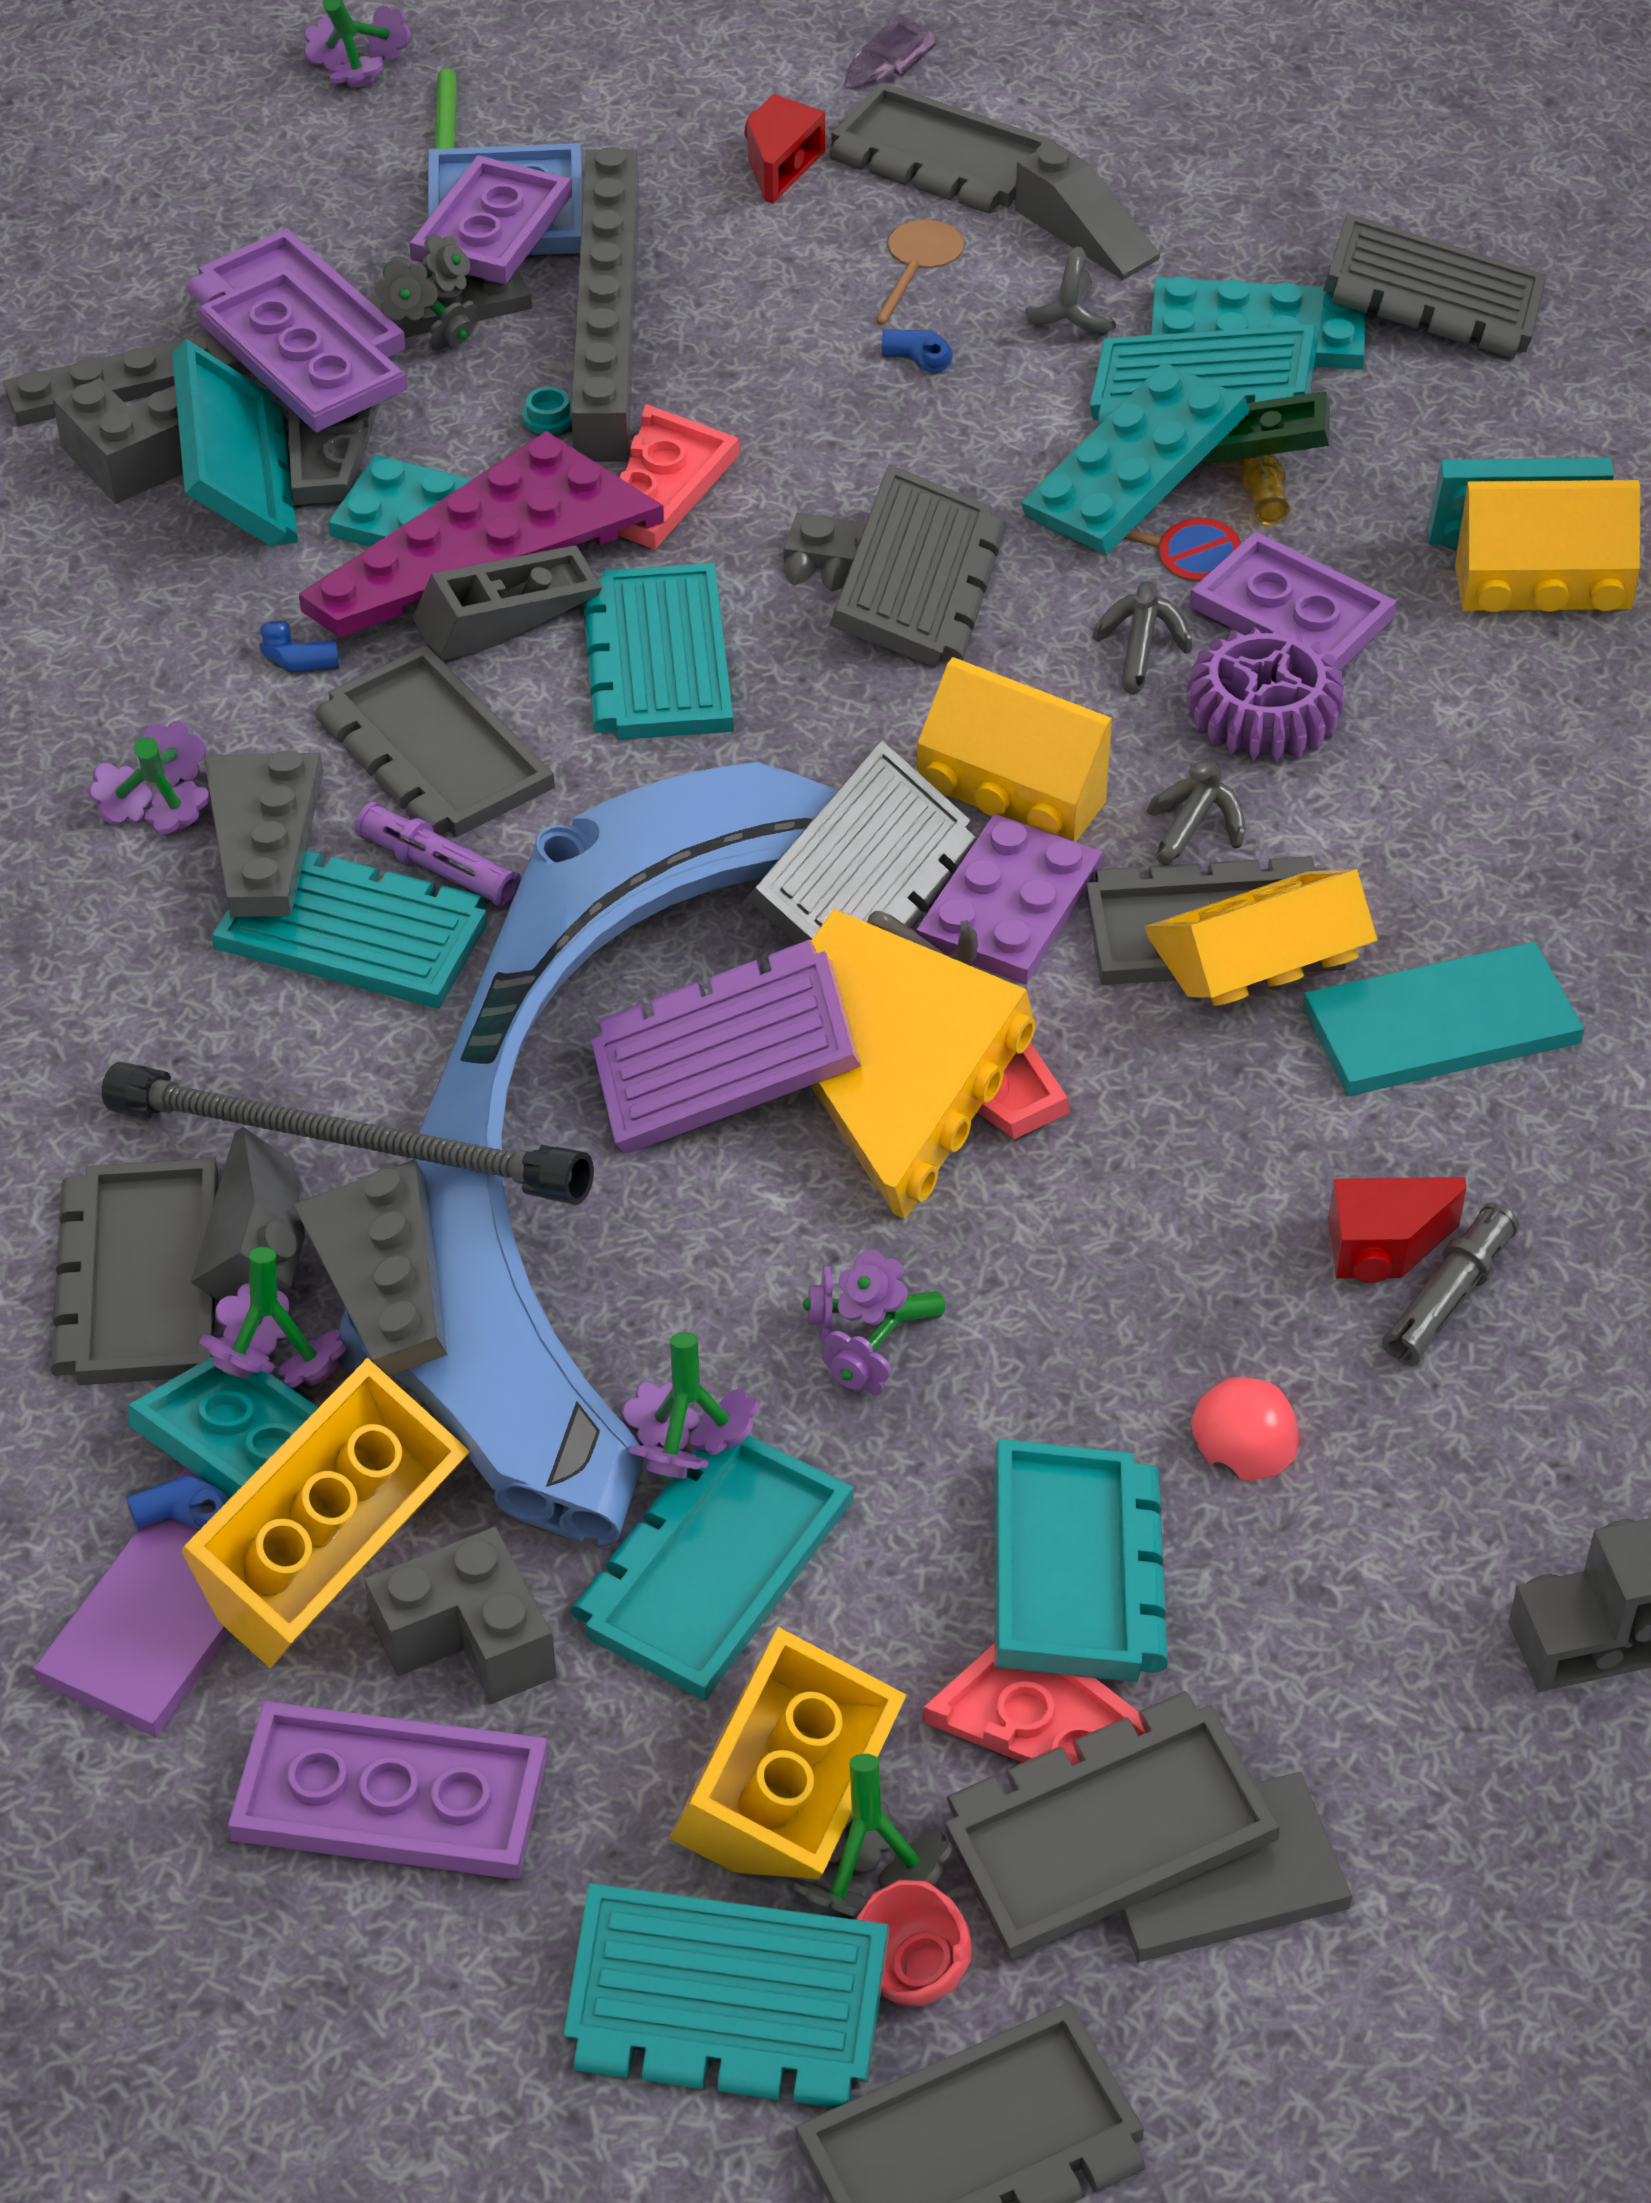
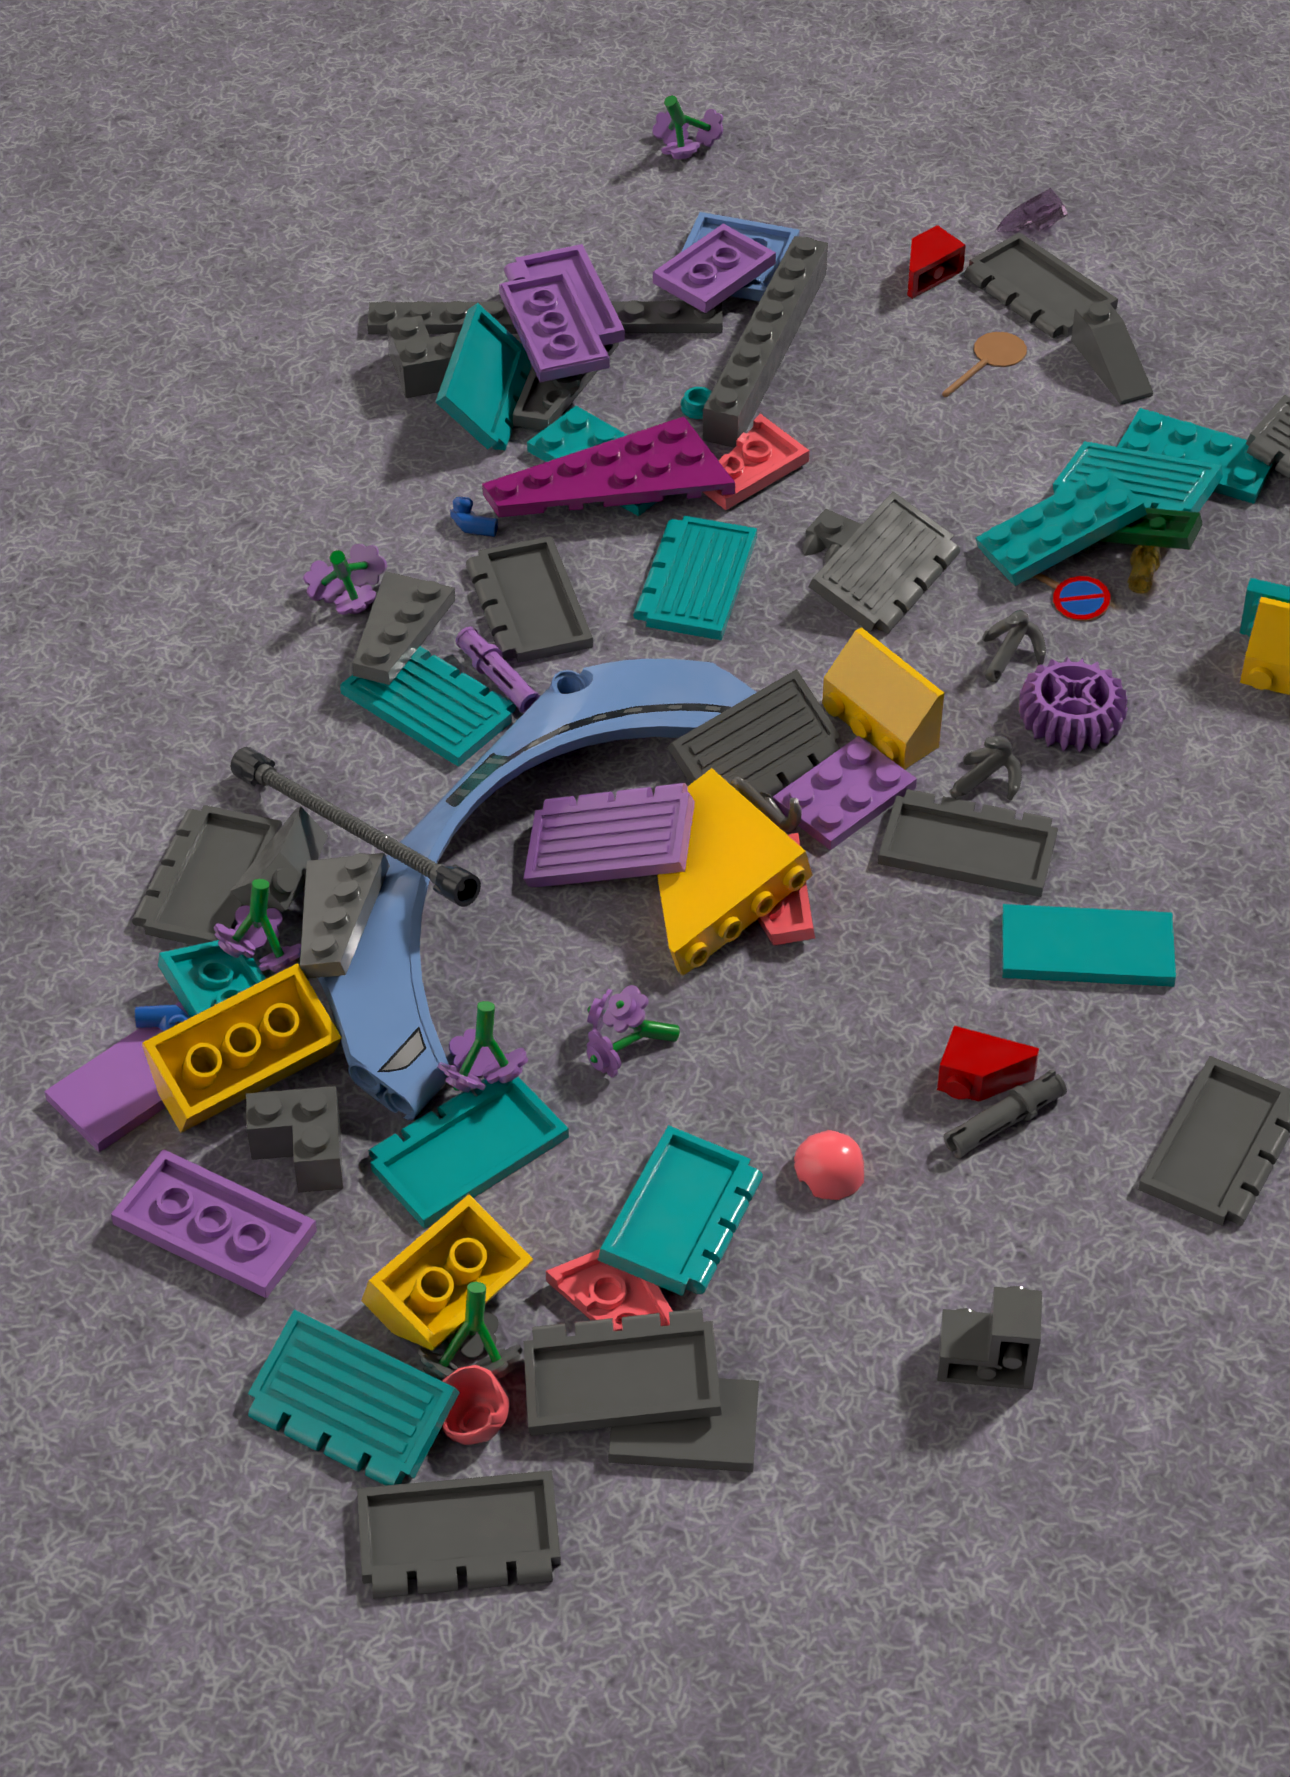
camera: 20 degrees right, 0 degrees up
dark grey plant [375,234,478,351] -> none
dark grey slope [412,545,602,661] -> none
bright green piece [435,69,457,149] -> none
blue arm [882,330,953,373] -> none
dark grey piece [1026,247,1116,334] -> none
yellow slope [1144,869,1378,1006] -> none
medium lavender plate [1190,531,1397,670] -> none

